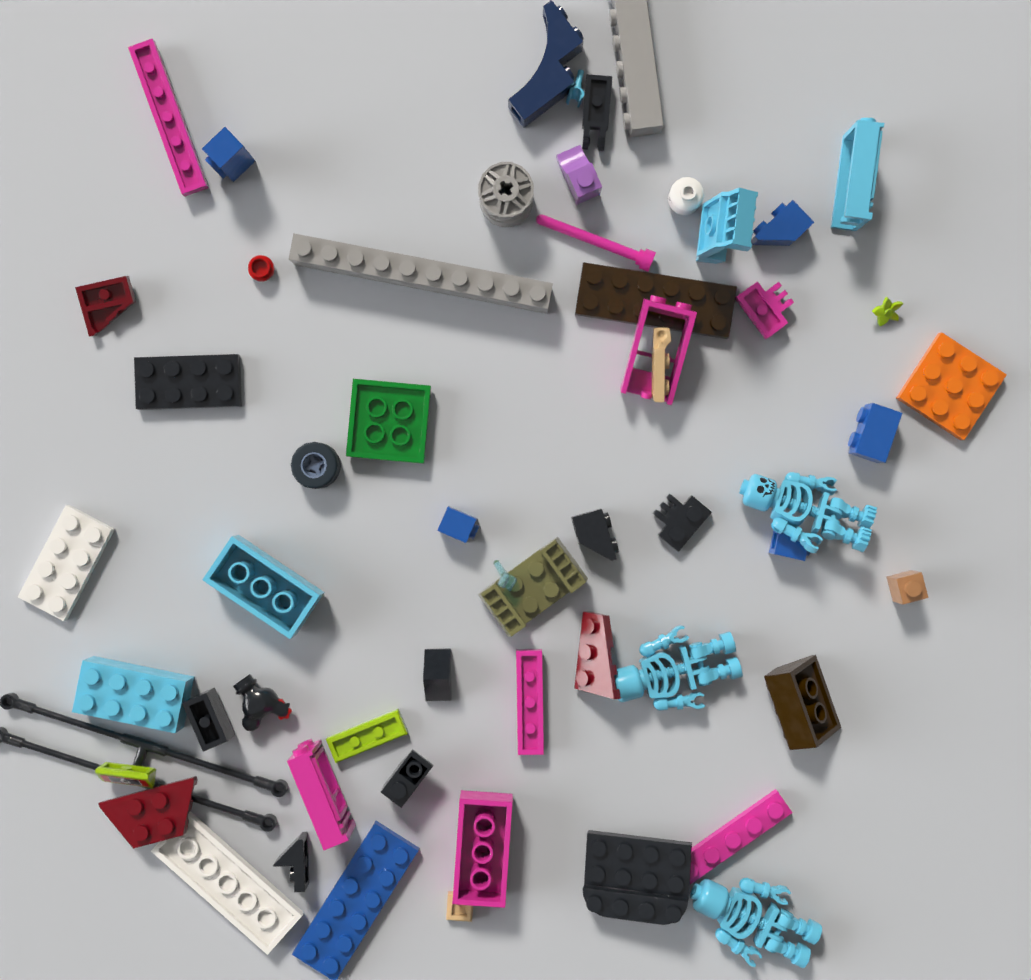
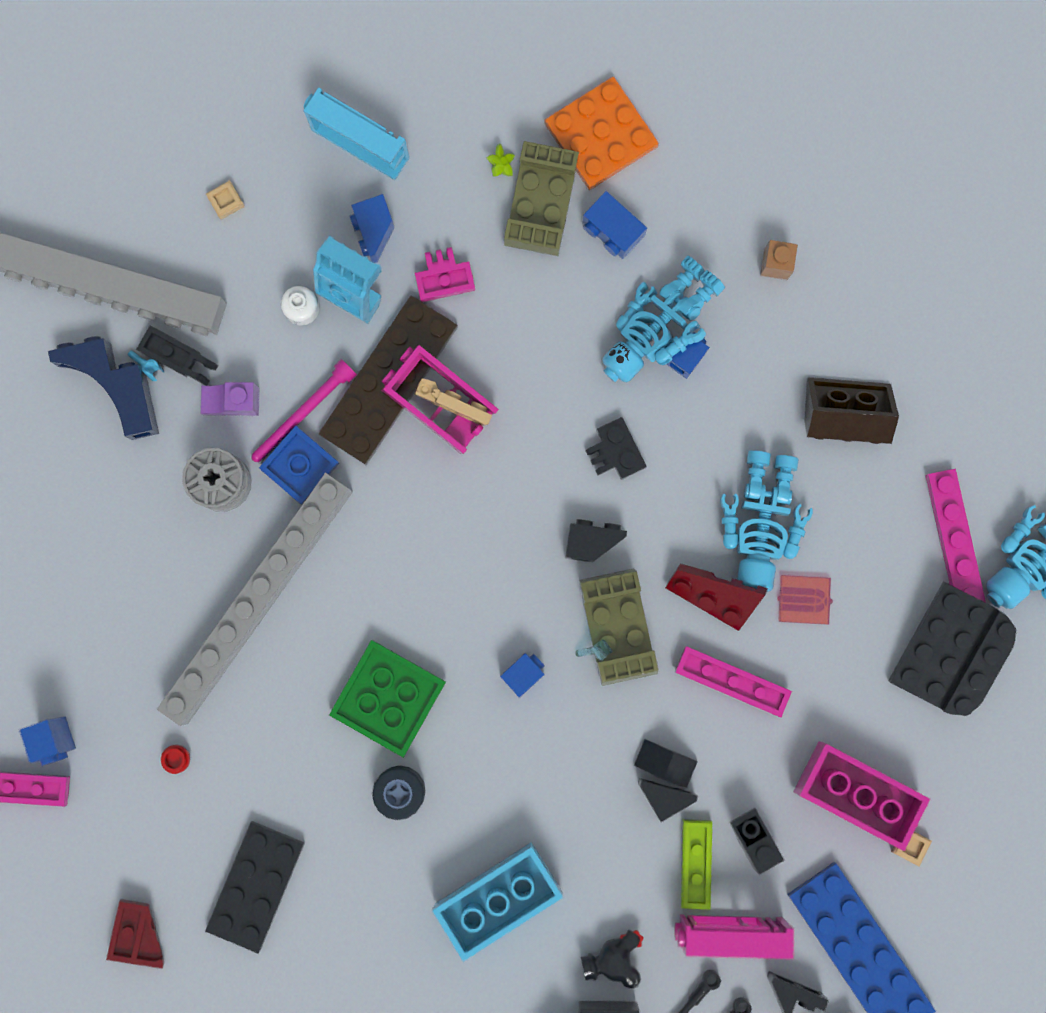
camera: 70 degrees left, 5 degrees down
none -> tan tile [206,180,245,220]
none -> blue plate [259,426,339,505]
none -> olive plate [504,141,579,256]
none -> black slope [638,778,698,822]
none -> clear pink piece [777,575,833,625]

